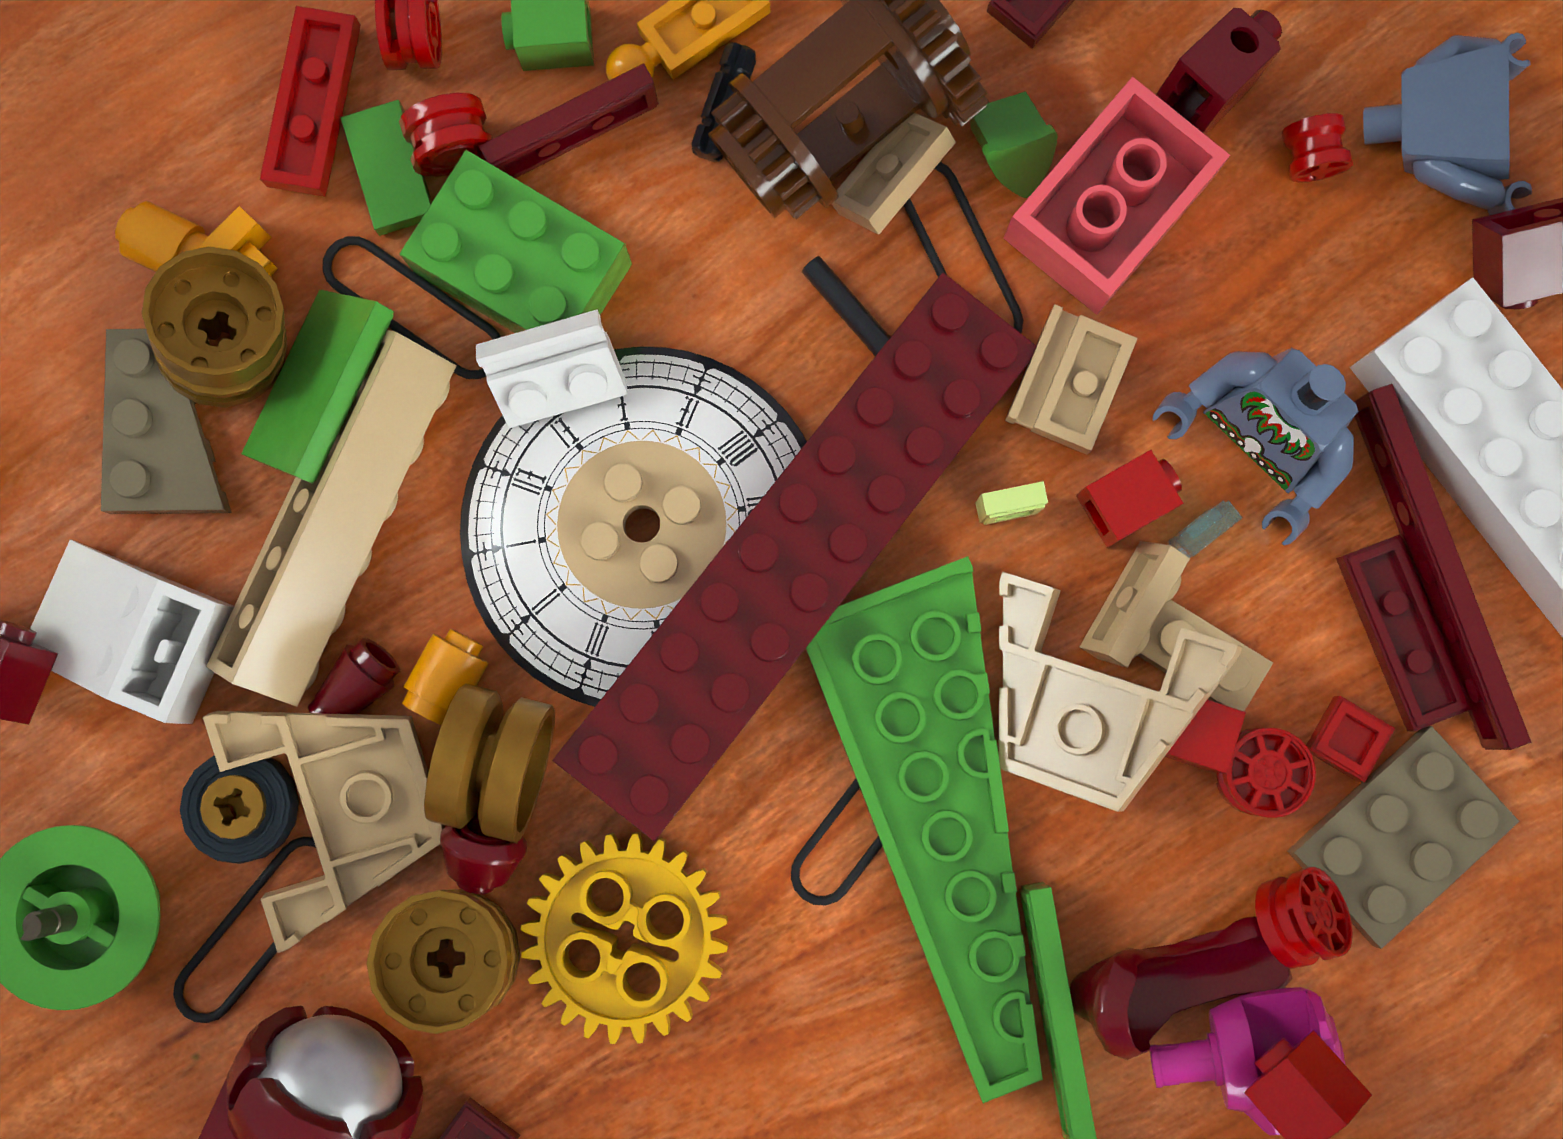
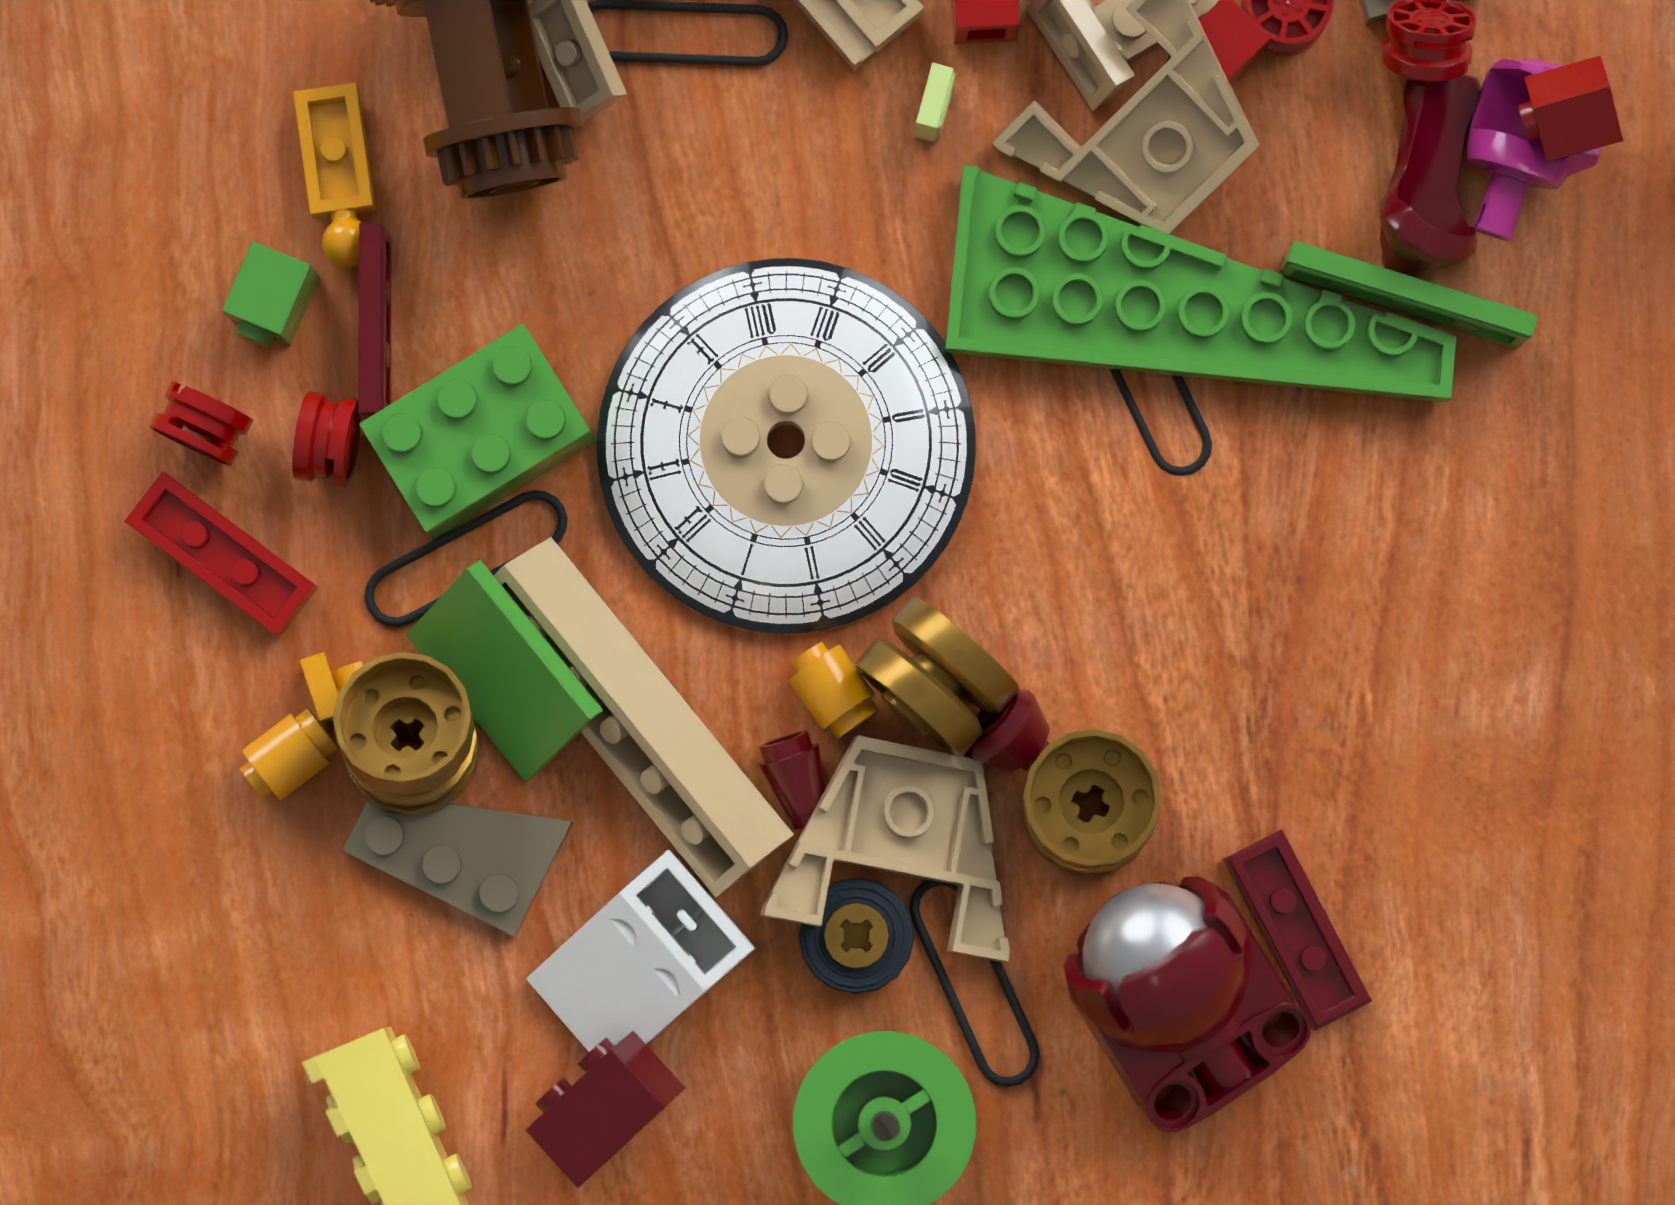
camera: 70 degrees left, 0 degrees up
bright green tile [340,100,432,236] -> none
white plate [476,309,628,428] -> none
yellow gear [521,832,729,1044] -> none
dark red plate [552,272,1037,842] -> none
black axle [691,42,756,162] -> none
black bar [802,256,890,356] -> none

